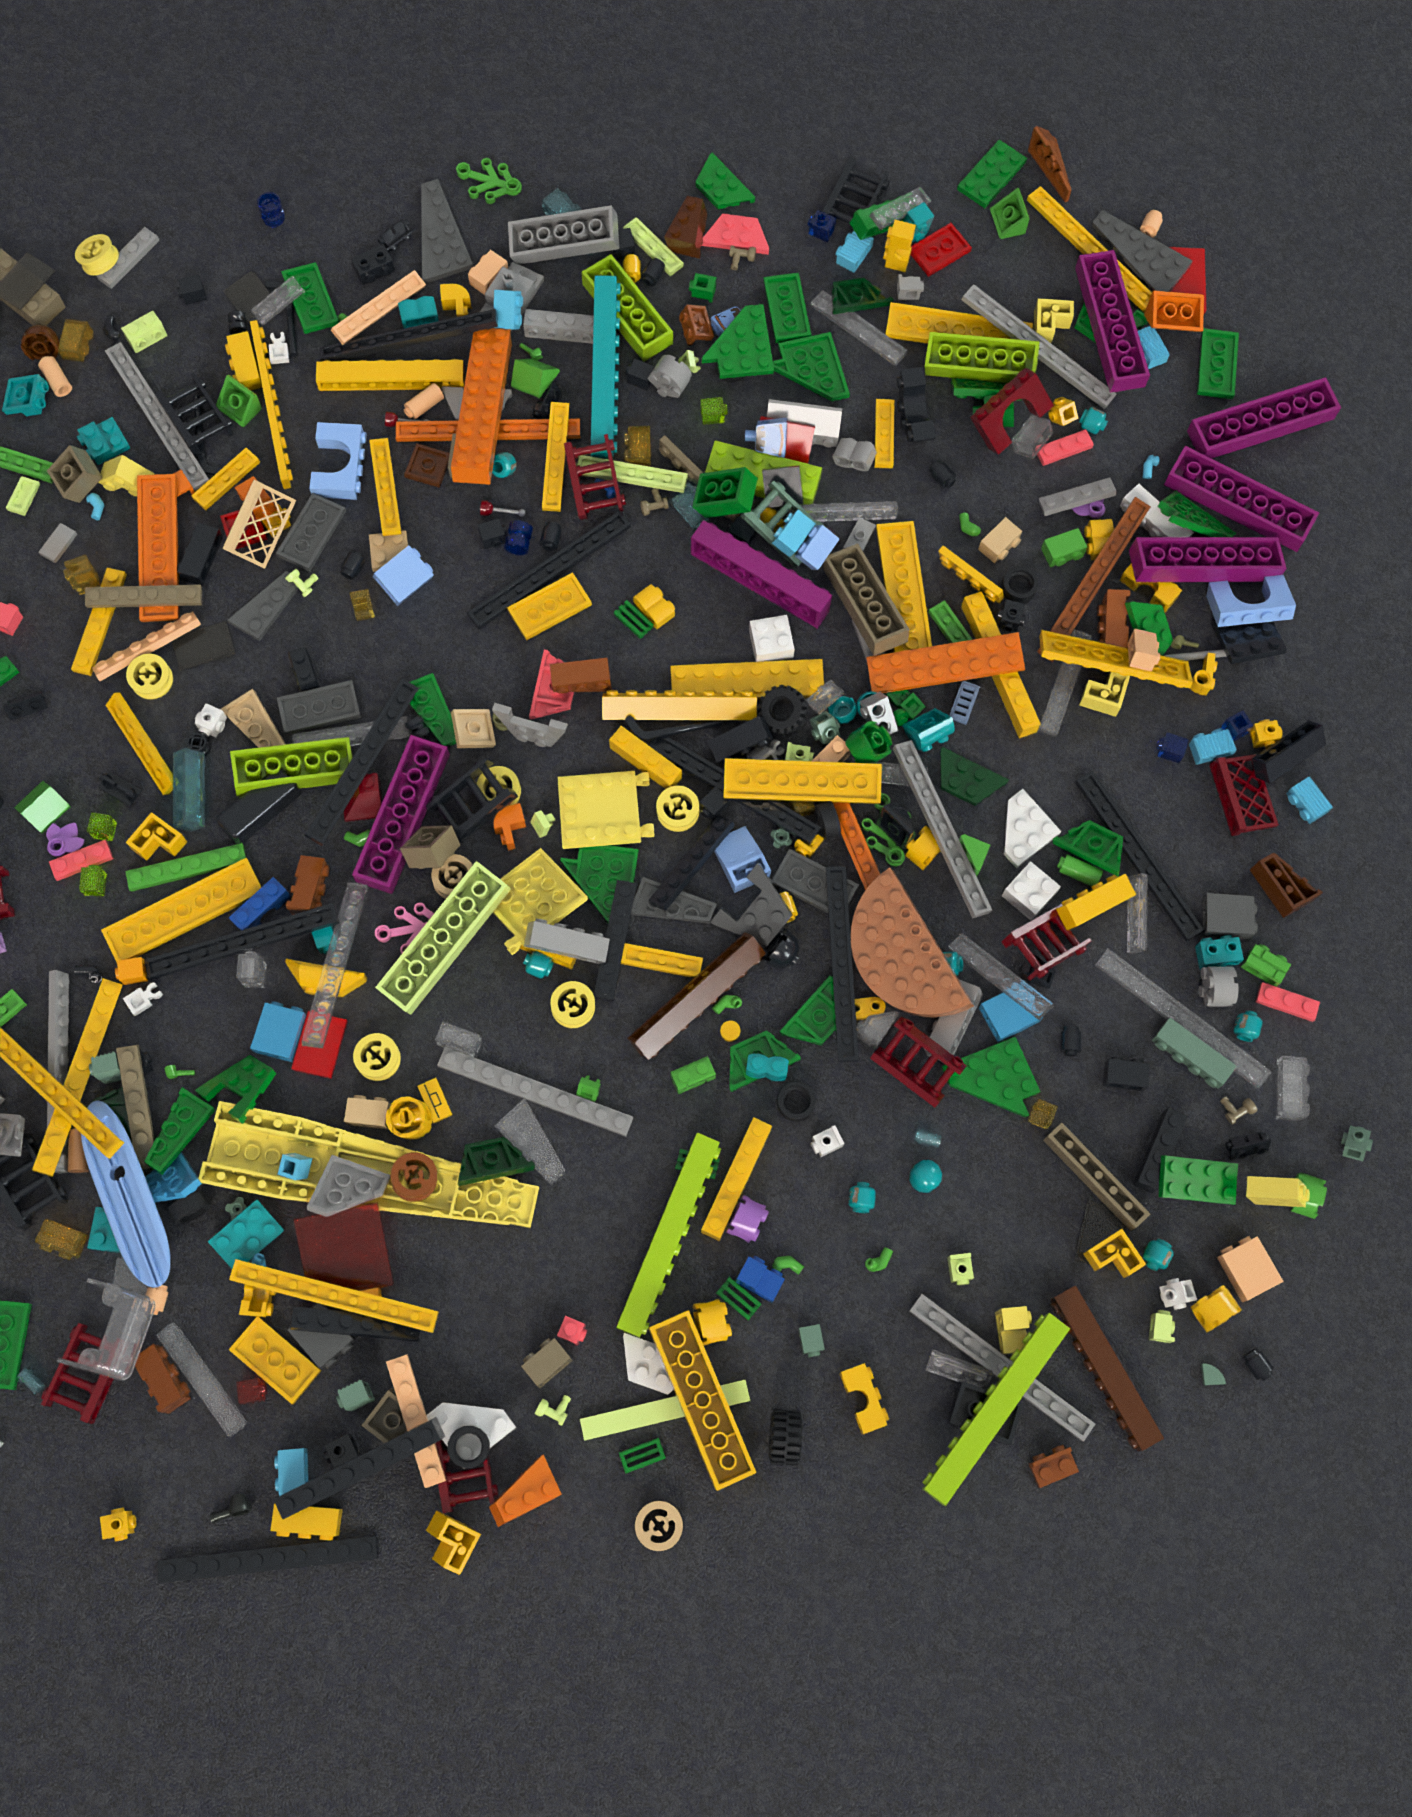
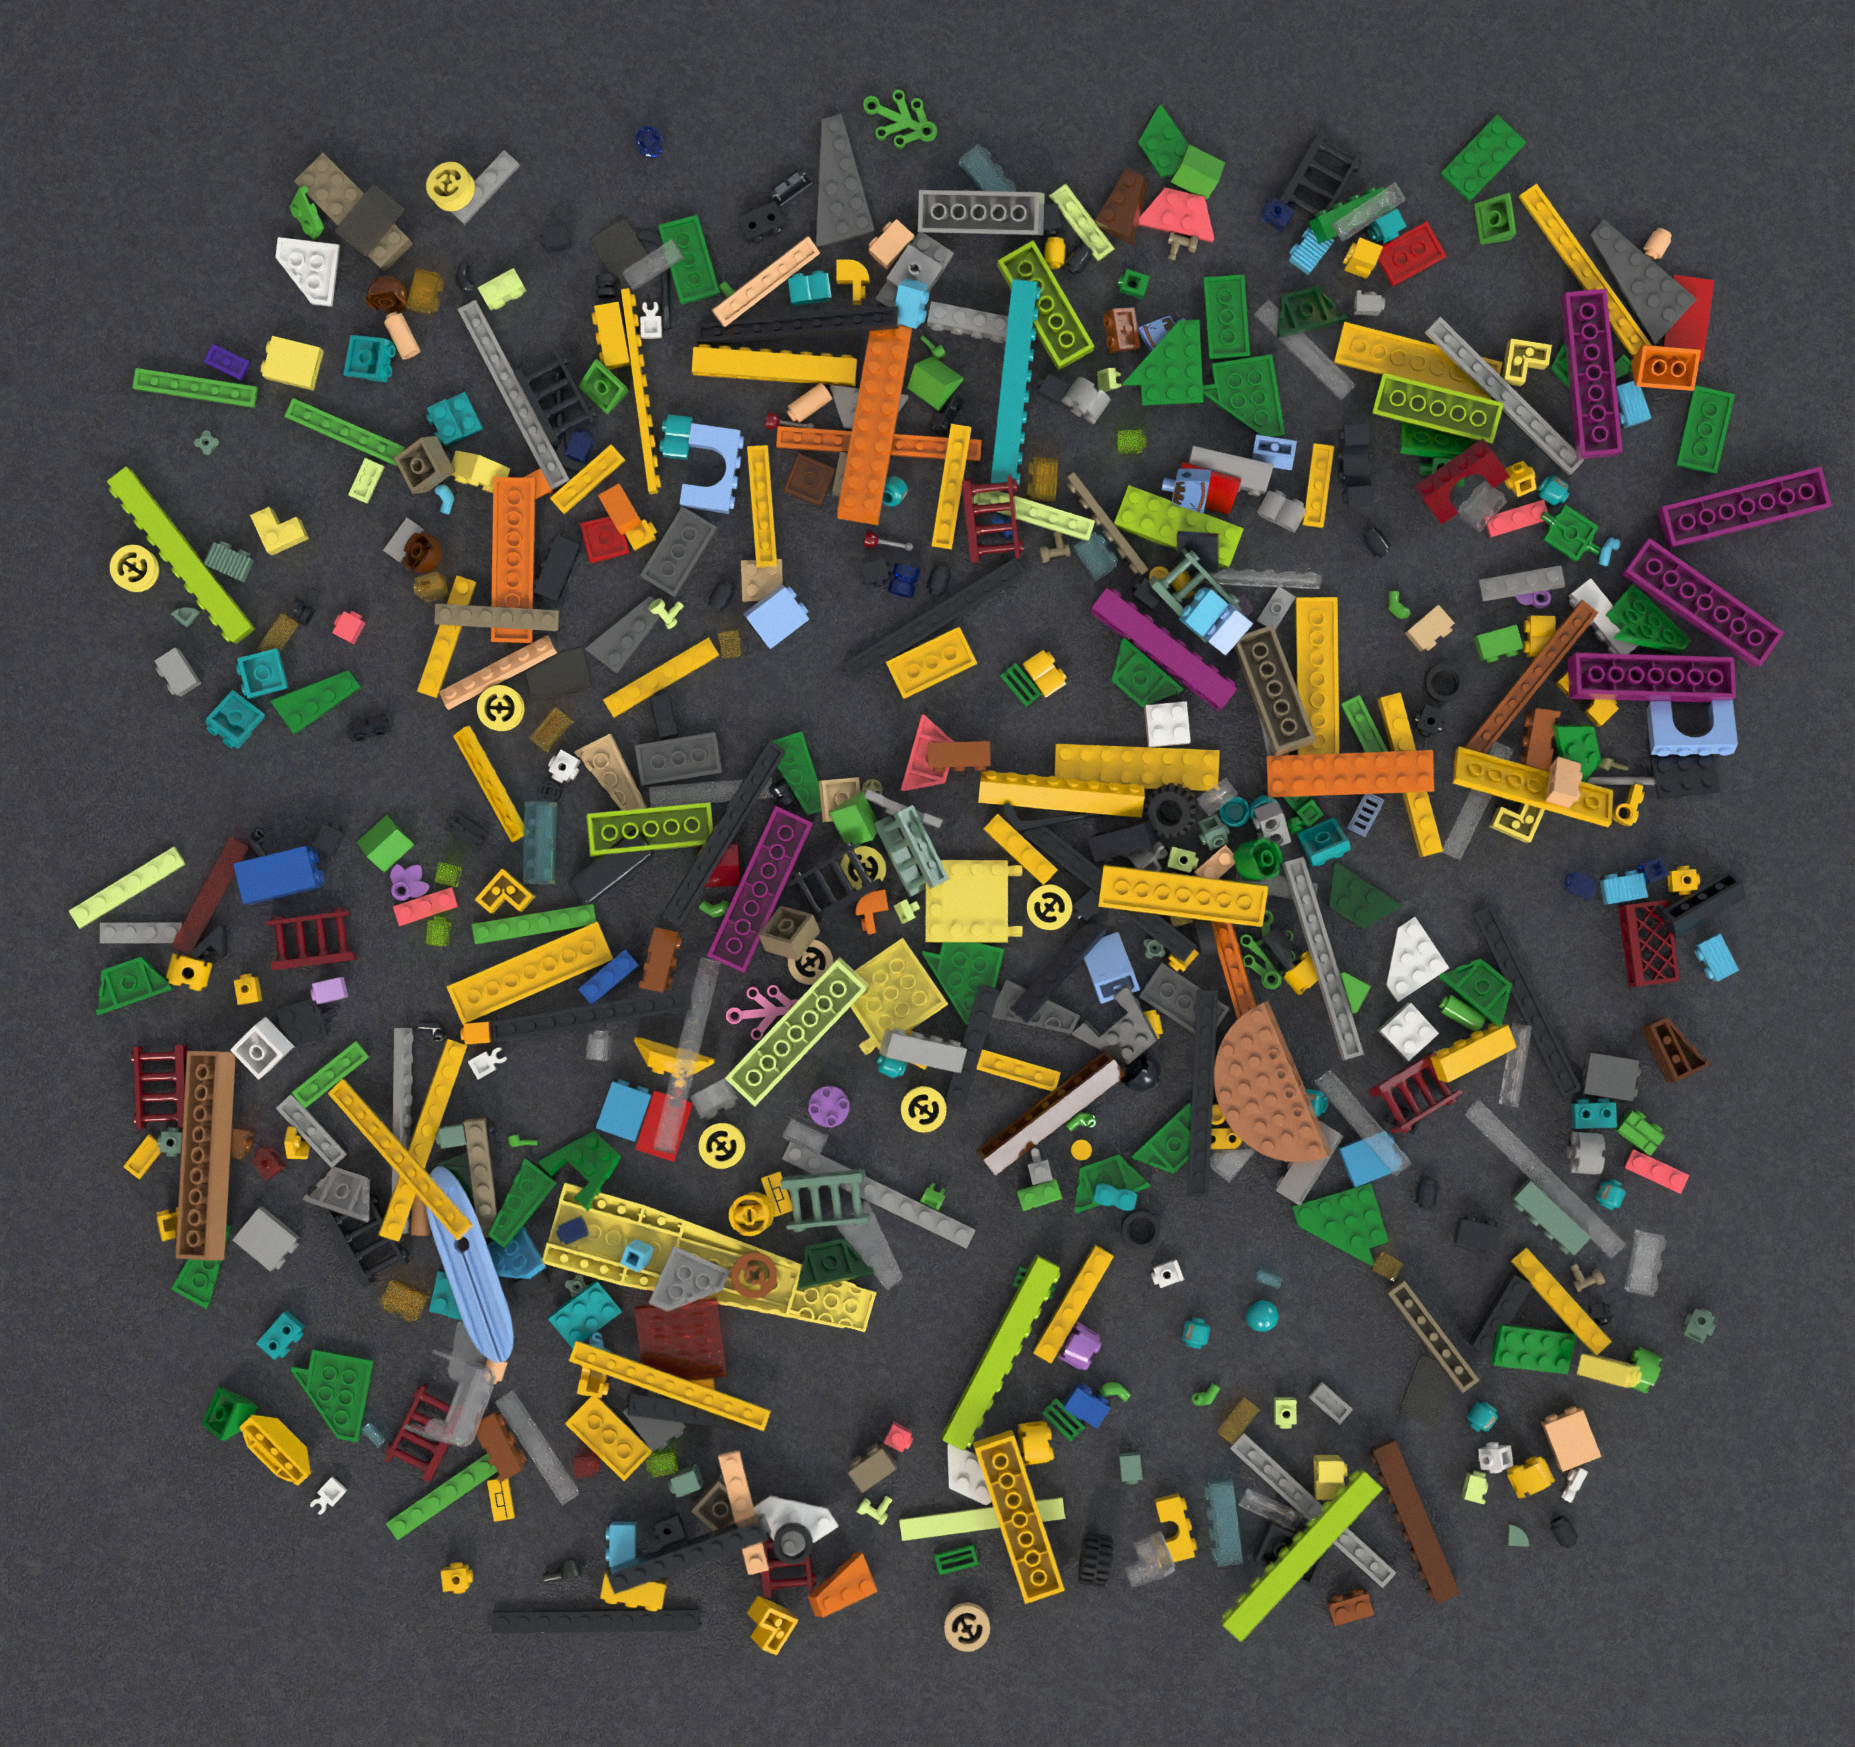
camera: 10 degrees right, 15 degrees up
tan fence [222,479,296,569] -> none
teal brick [312,926,339,954] -> none
tan brick [344,1095,391,1130] -> none
green brick [692,467,758,518] -> none
dark red fence [870,1016,967,1108] -> none
yellow plate [938,546,1004,604] -> none
dark orange wedge [1028,126,1071,202] -> none
yellow brick [1083,1229,1146,1278] -> none
none -> bright green plate [386,1453,497,1540]
none -> reddish brown cylinder [403,531,442,573]
none -> yellow tile [487,1478,515,1522]
none -> clear yellow brick [529,707,574,753]
none -> clear blue brick [556,1215,590,1245]
none -> clear blue brick [565,430,595,464]
none -> yellow plate [603,637,719,718]
none -> clear neon green brick [646,1450,678,1478]
none -> teal brick [660,414,693,460]
none -> clear brick [690,1078,739,1120]
none -> sand green fence [780,1169,871,1232]
none -> medium lavender brick [808,1086,850,1127]
none -> bright green slope [828,791,877,845]
none -> sand green fence [873,805,949,897]
none -> light grey brick [1027,1147,1053,1185]
none -> green wing [1111,637,1183,708]
none -> clear brick [1124,1531,1177,1588]
none -> bright green slope [1170,145,1225,200]
none -> clear light blue brick [1204,1478,1243,1567]
none -> yellow tile [1212,1104,1225,1125]
none -> clear yellow slope [1217,1397,1260,1445]
none -> light blue brick [1252,435,1297,470]
none -> light grey plate [1308,1381,1353,1425]
none -> yellow plate [1511,1248,1612,1356]
none -> green plate [1540,505,1602,562]
none -> white plate [1561,1466,1588,1503]

